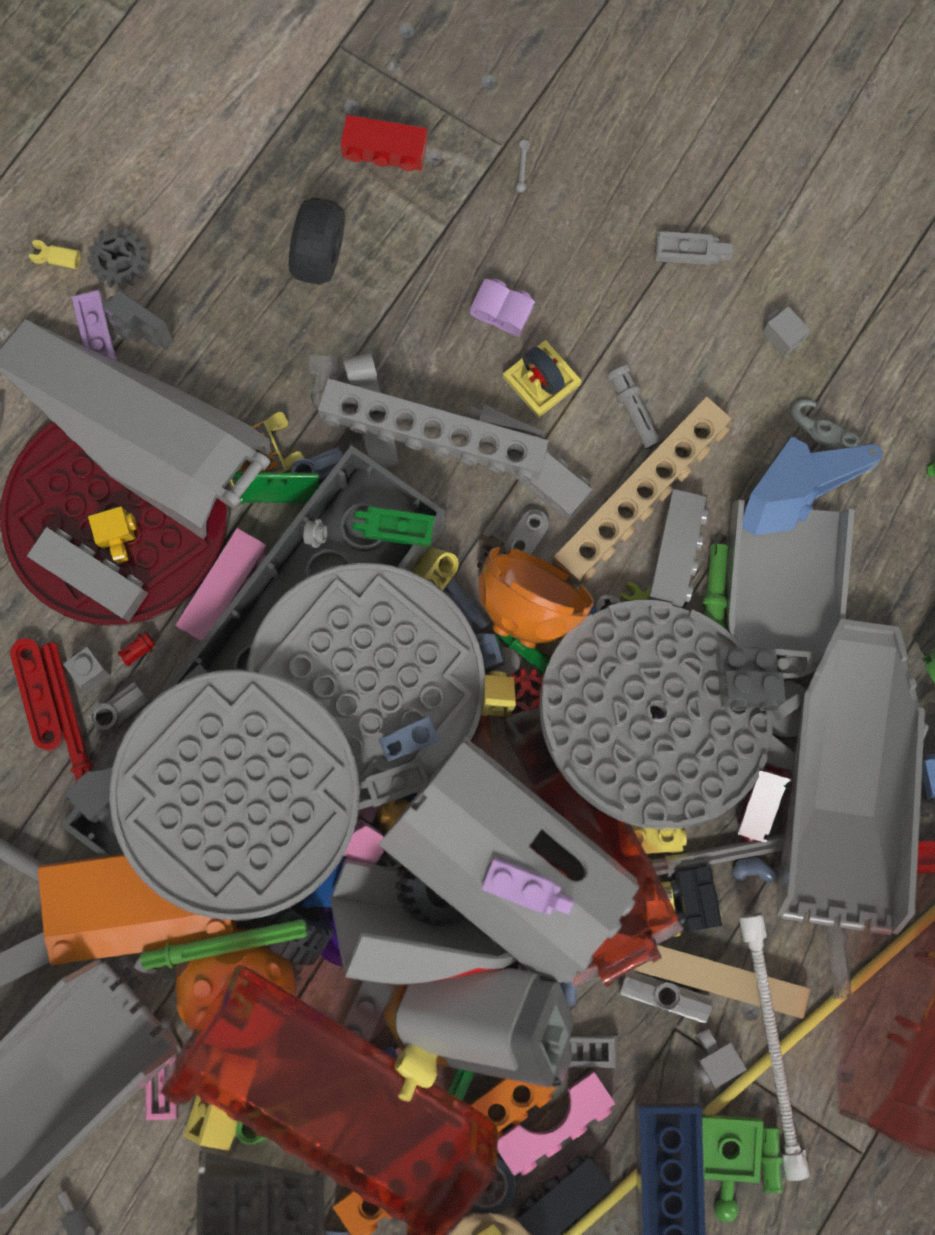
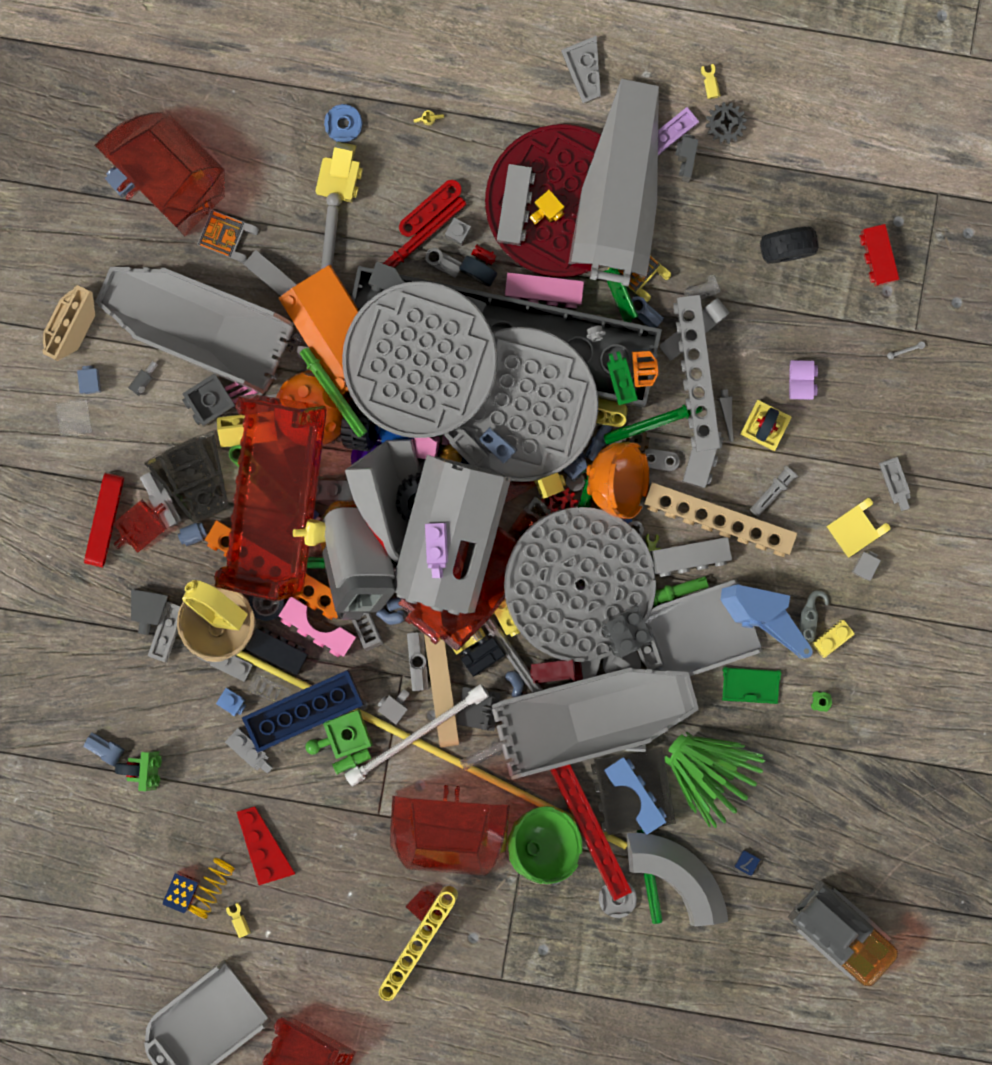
camera: 75 degrees right, 10 degrees up
none -> dark grey plate [182,374,236,427]
none -> sand blue arm [376,608,406,625]
none -> dark grey hinge [457,687,501,731]
none -> black wheel [459,256,497,287]
none -> green axle [603,404,703,444]
none -> orange piece [632,350,658,387]
none -> green door [722,666,782,704]
none -> light yellow brick [812,620,855,658]
none -> light yellow flag [826,498,891,558]

